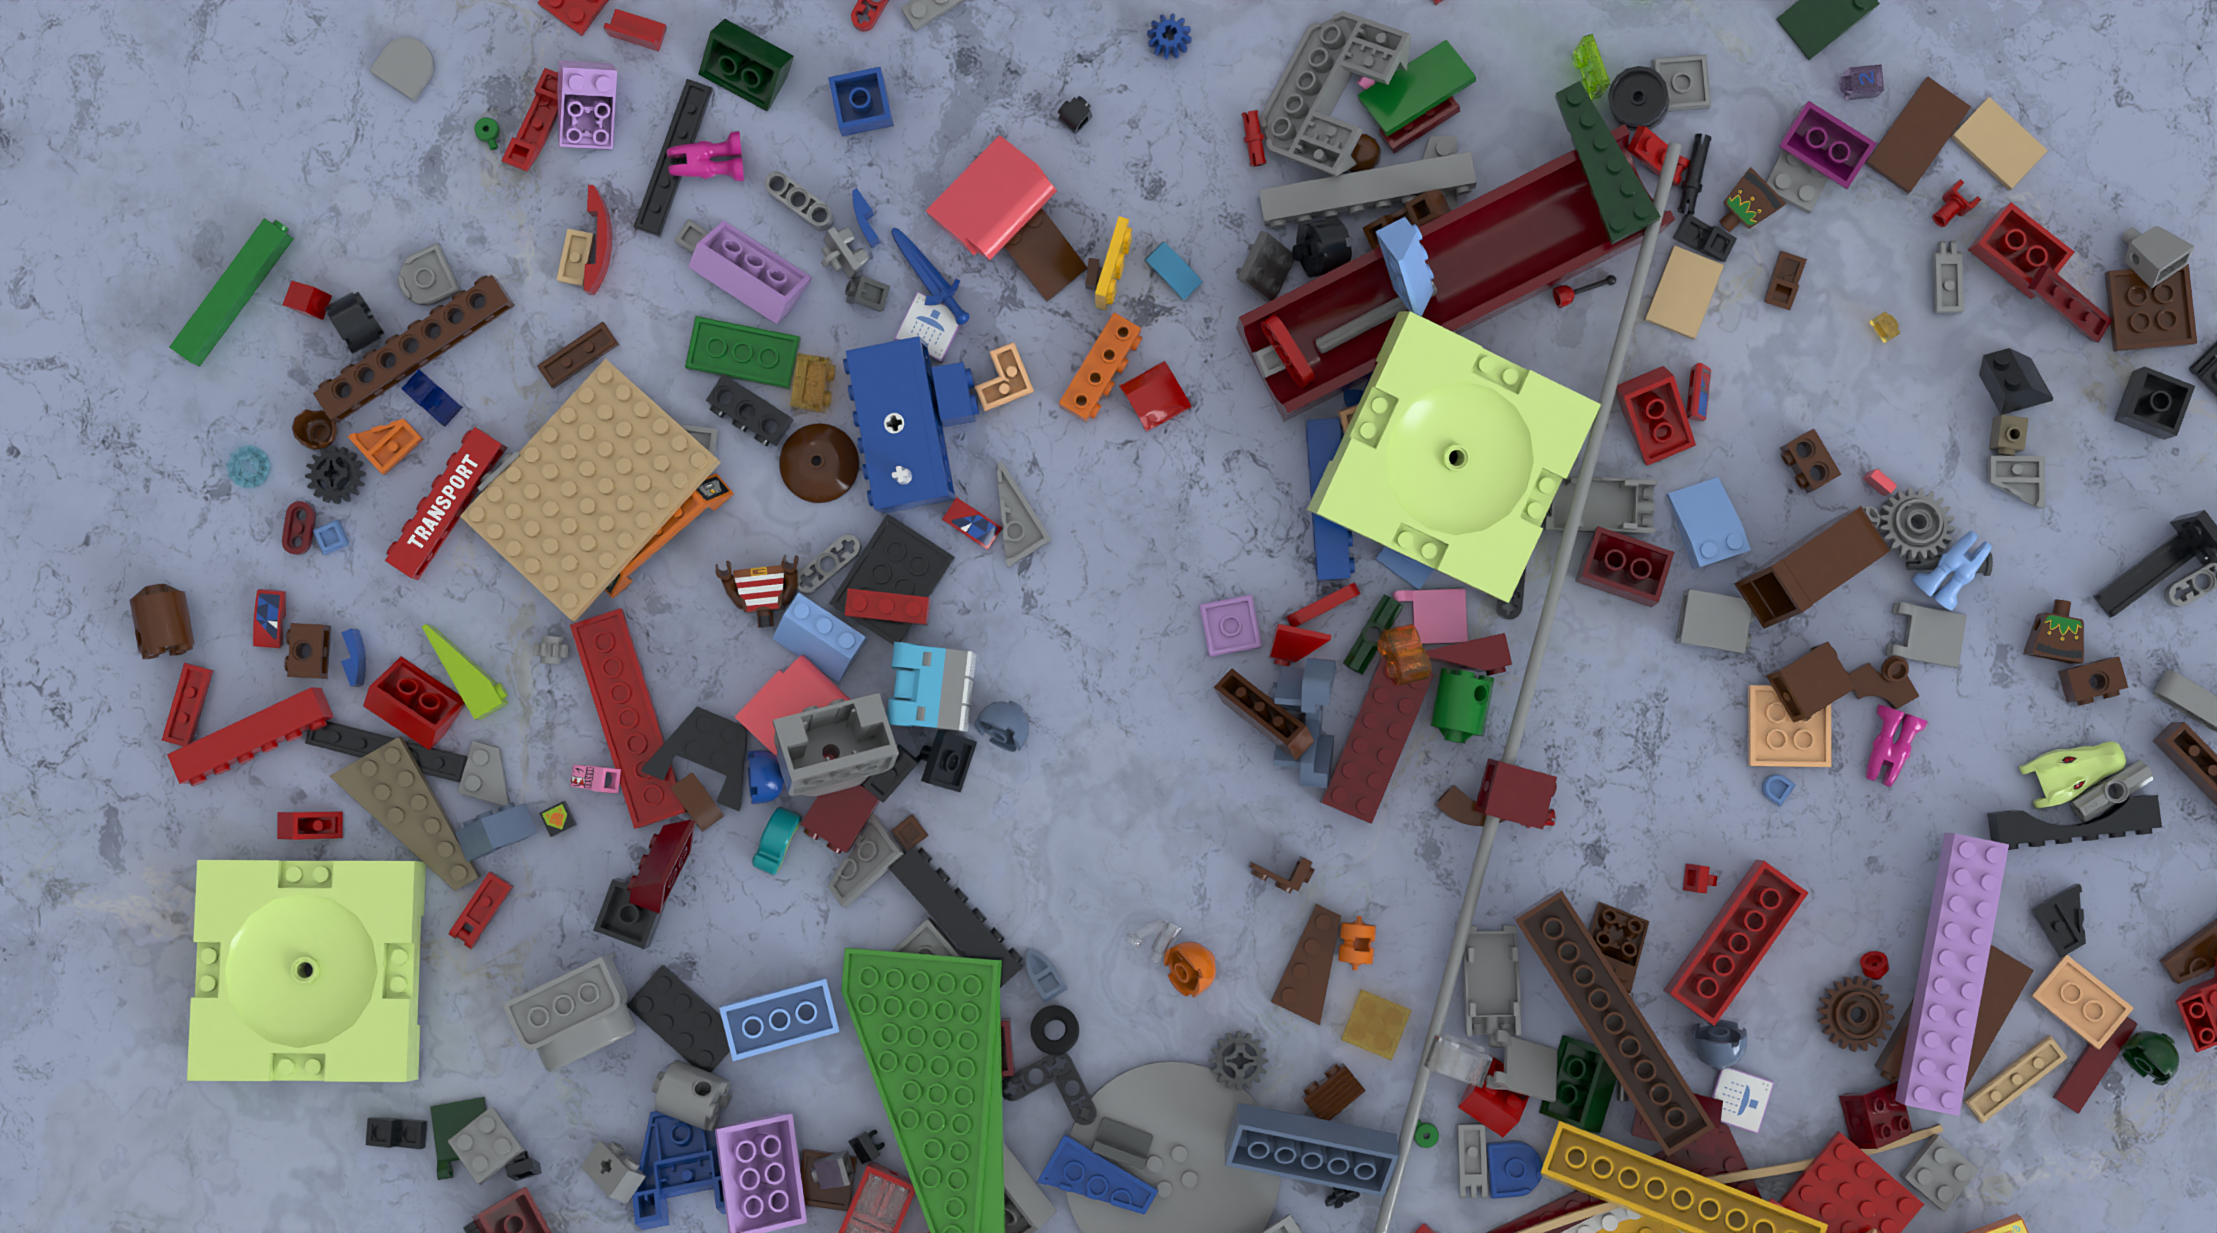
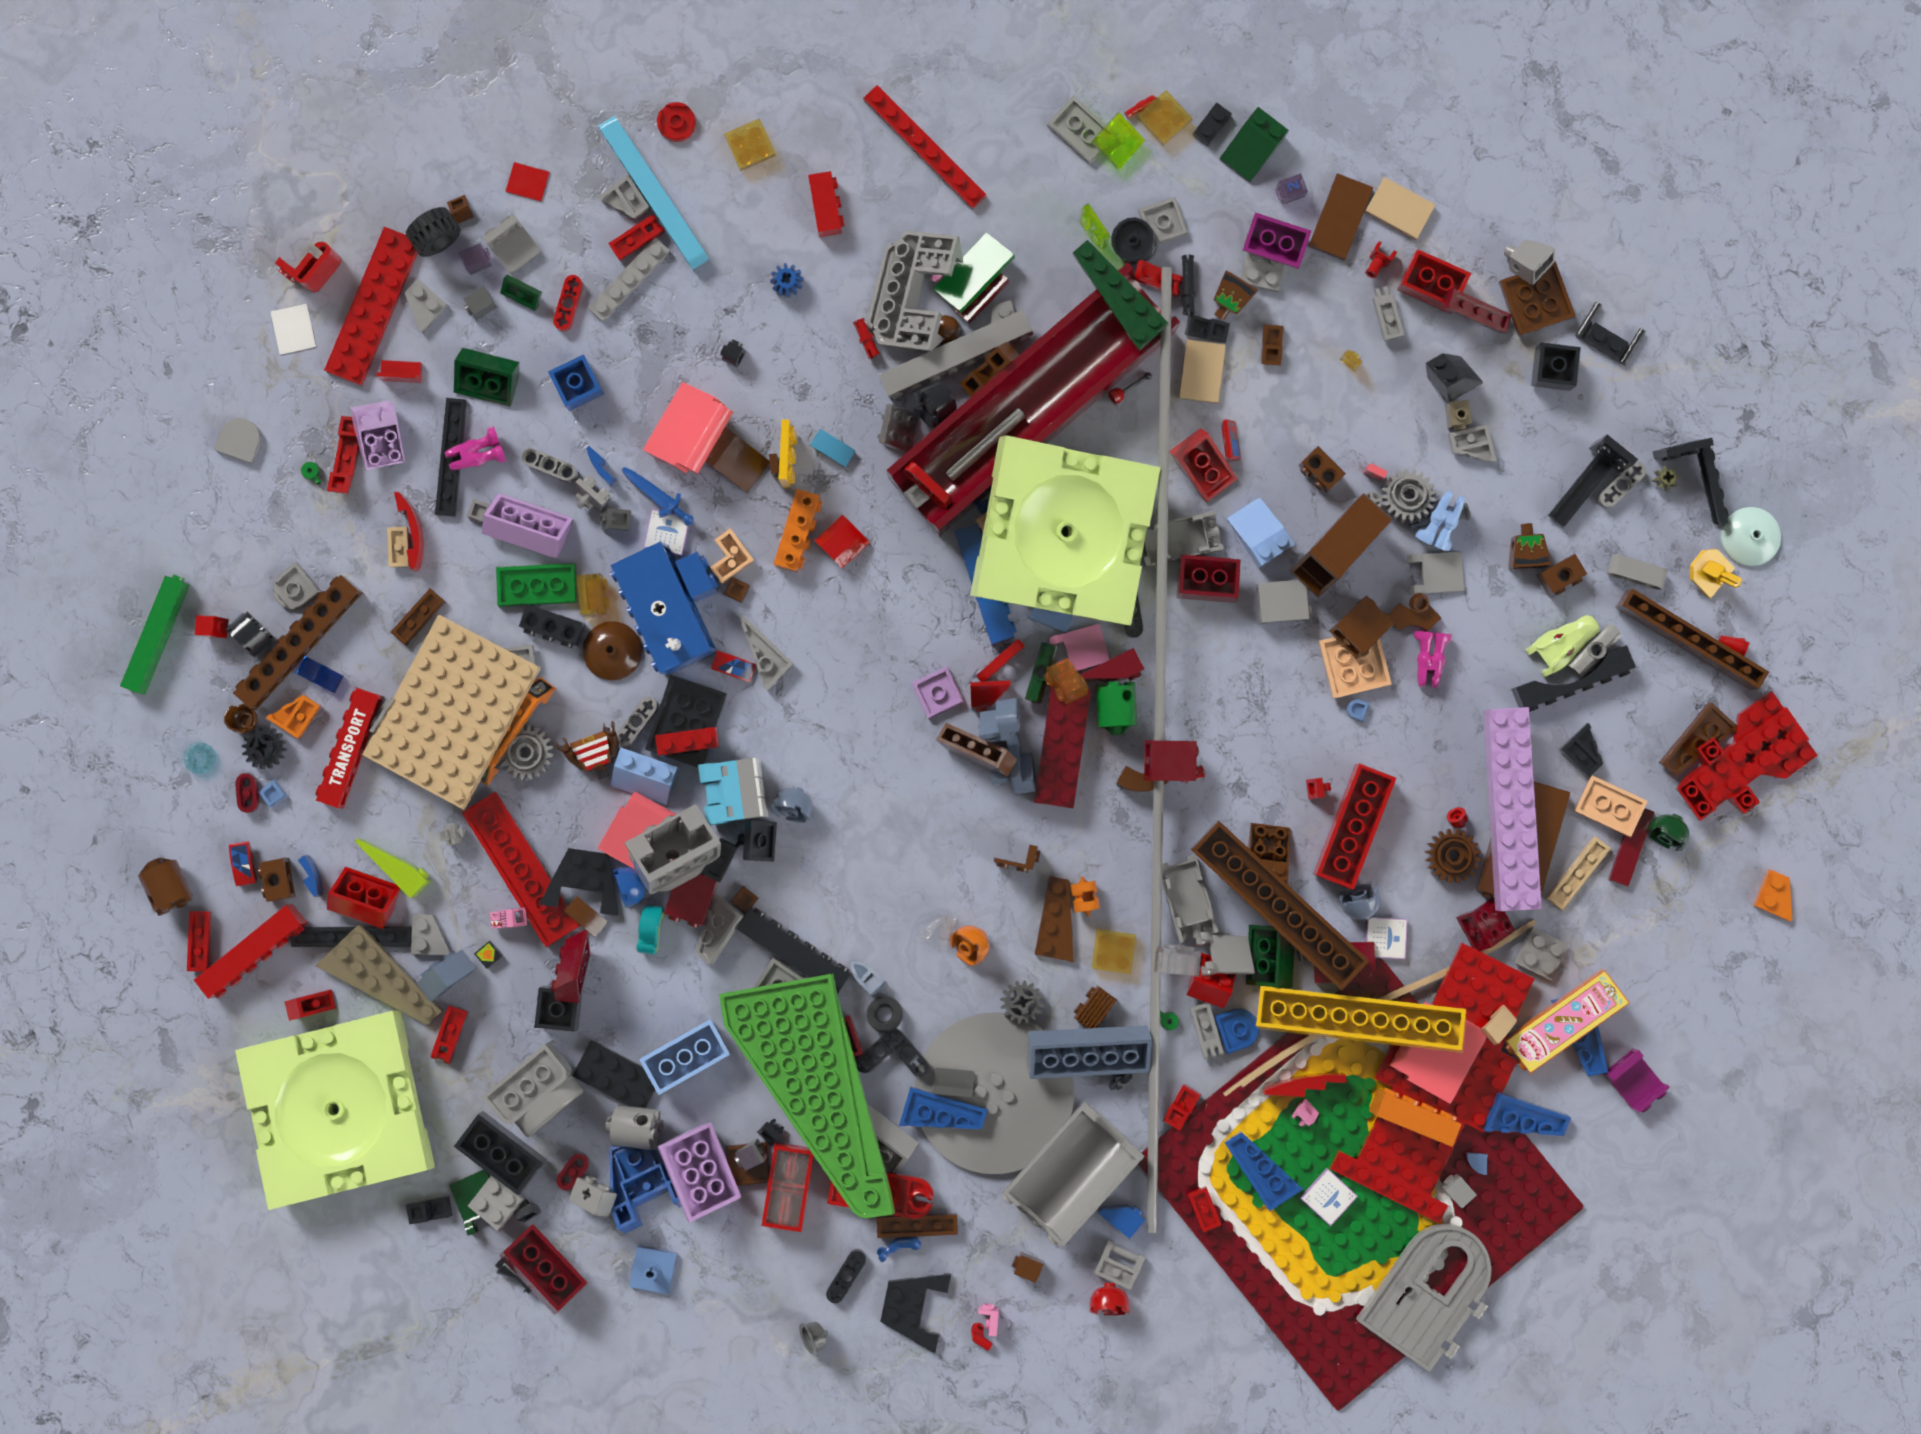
camera: 20 degrees left, 0 degrees up
light blue slope [1376,217,1434,317] -> none
none -> black brick [454,1111,547,1195]
none -> light grey gear [501,725,555,780]
none -> dark red plate [556,1153,590,1190]
none -> reddish brown tile [724,577,750,603]

